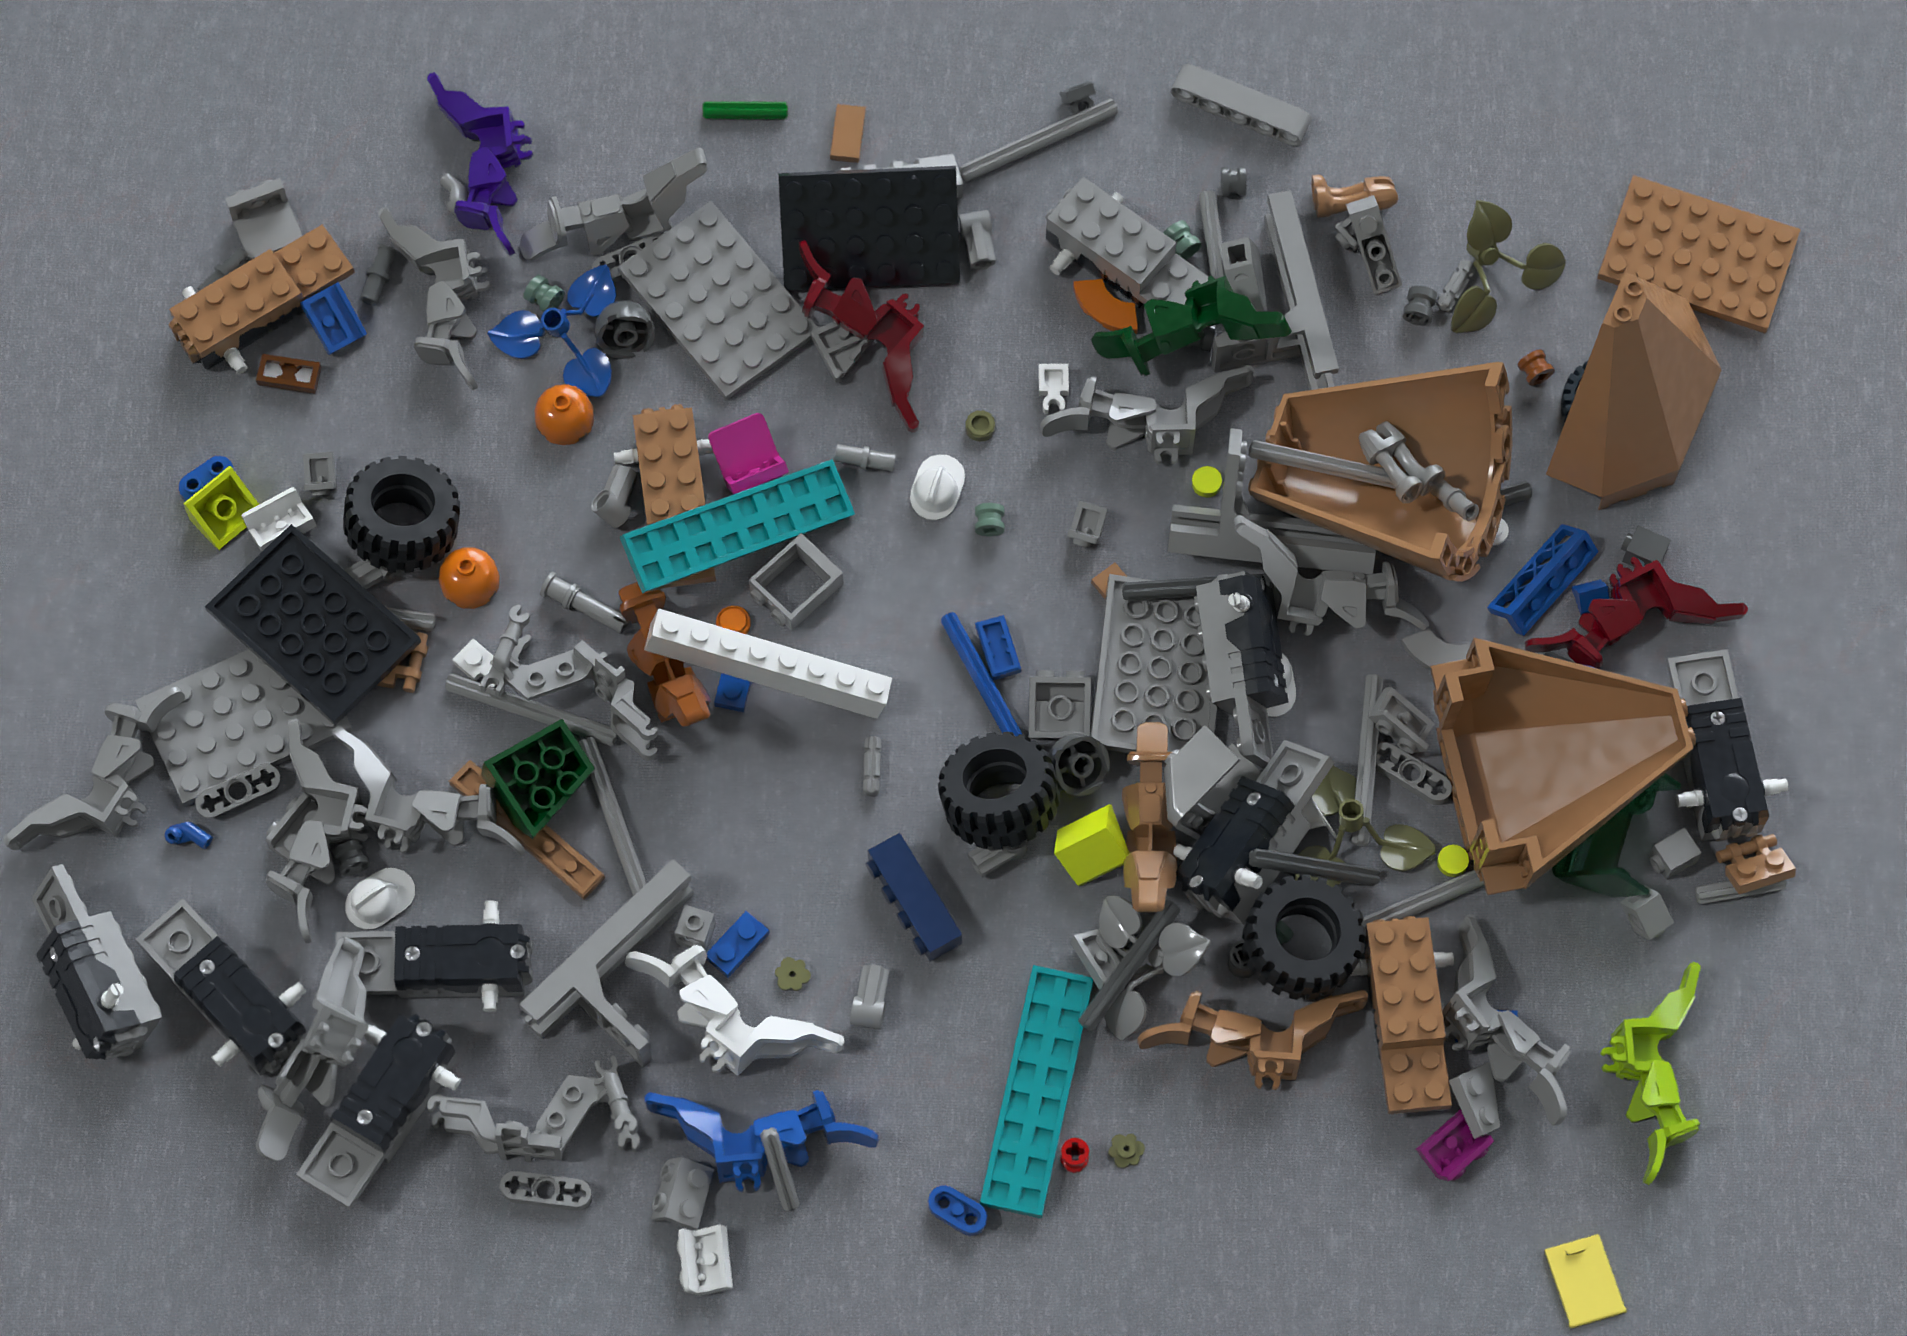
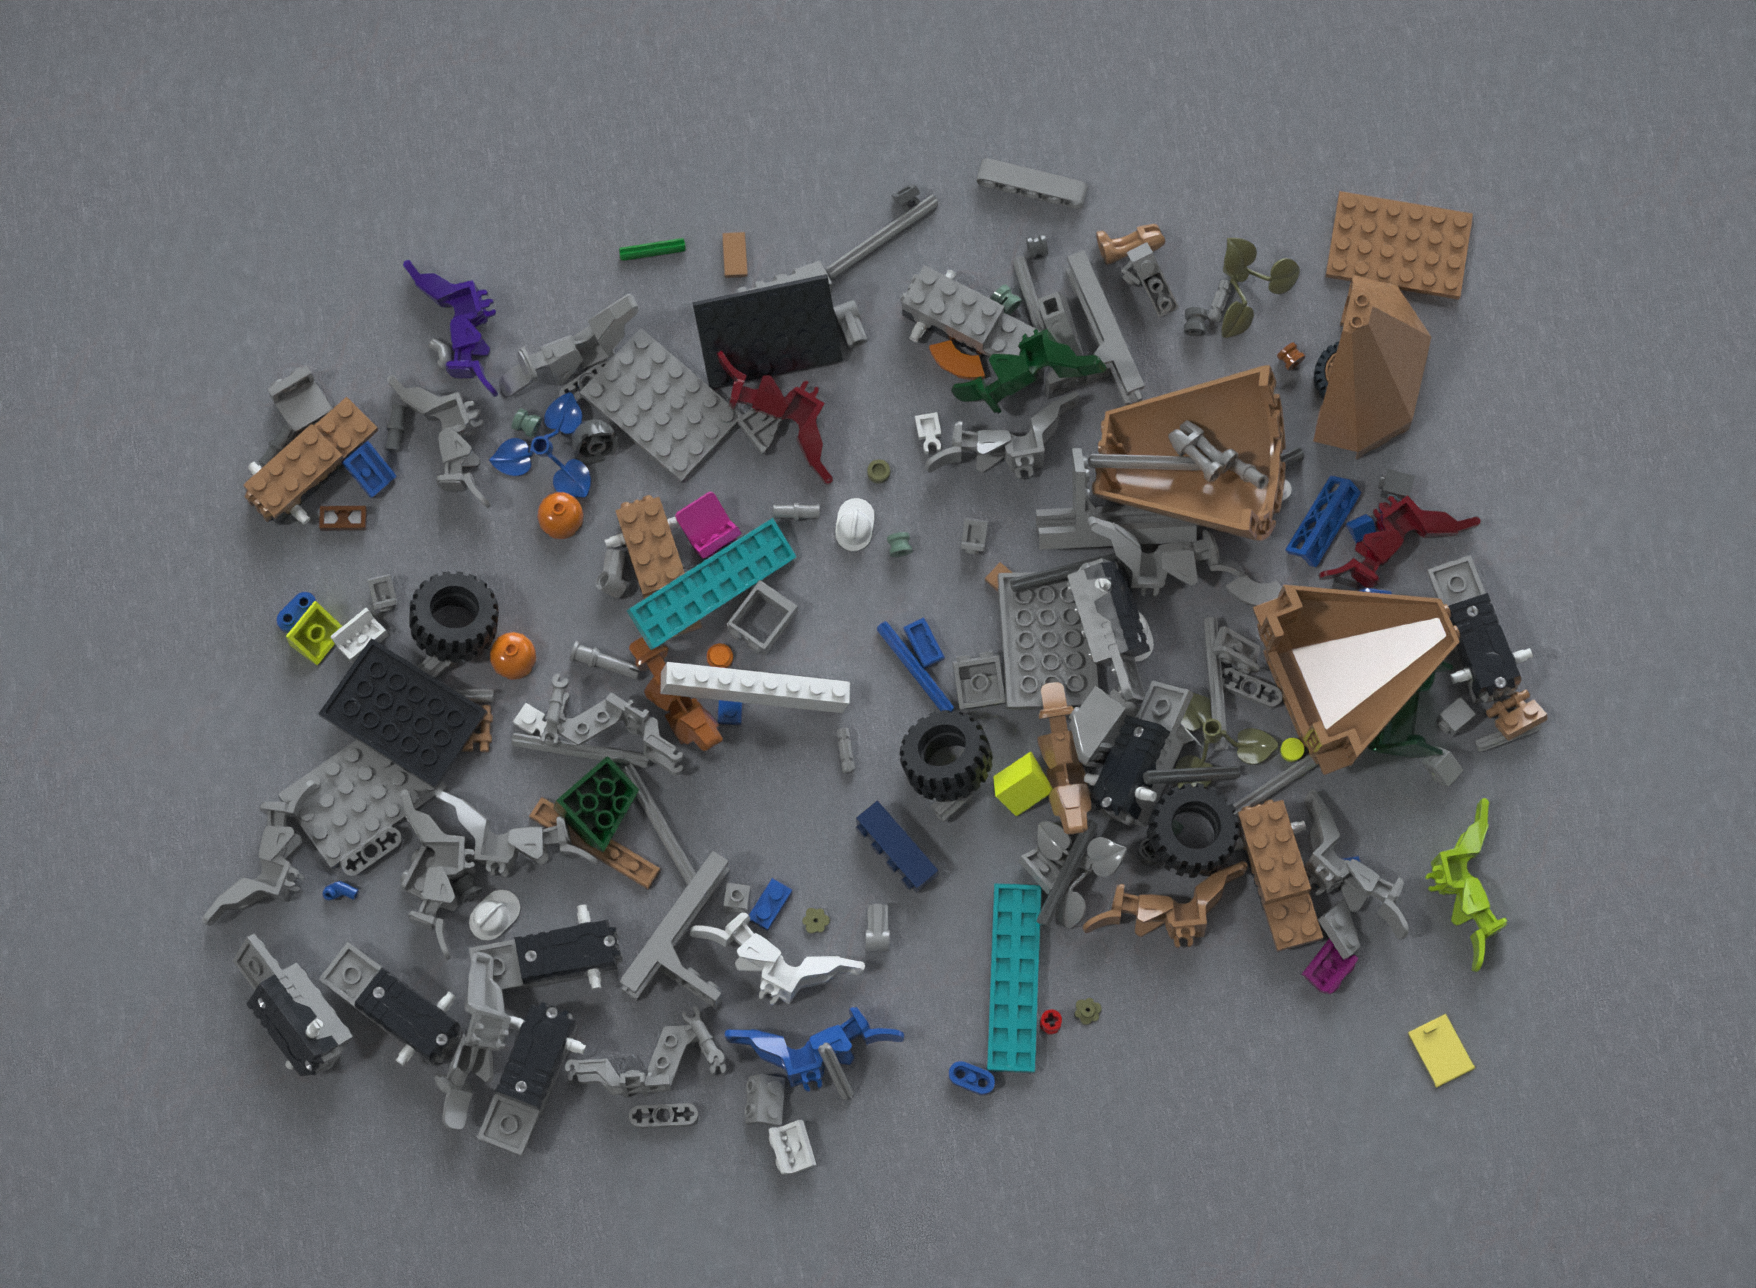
camera: 10 degrees left, 5 degrees up
dark grey cylinder [1049,734,1110,797] -> none
neon yellow tile [1192,466,1222,497] -> none

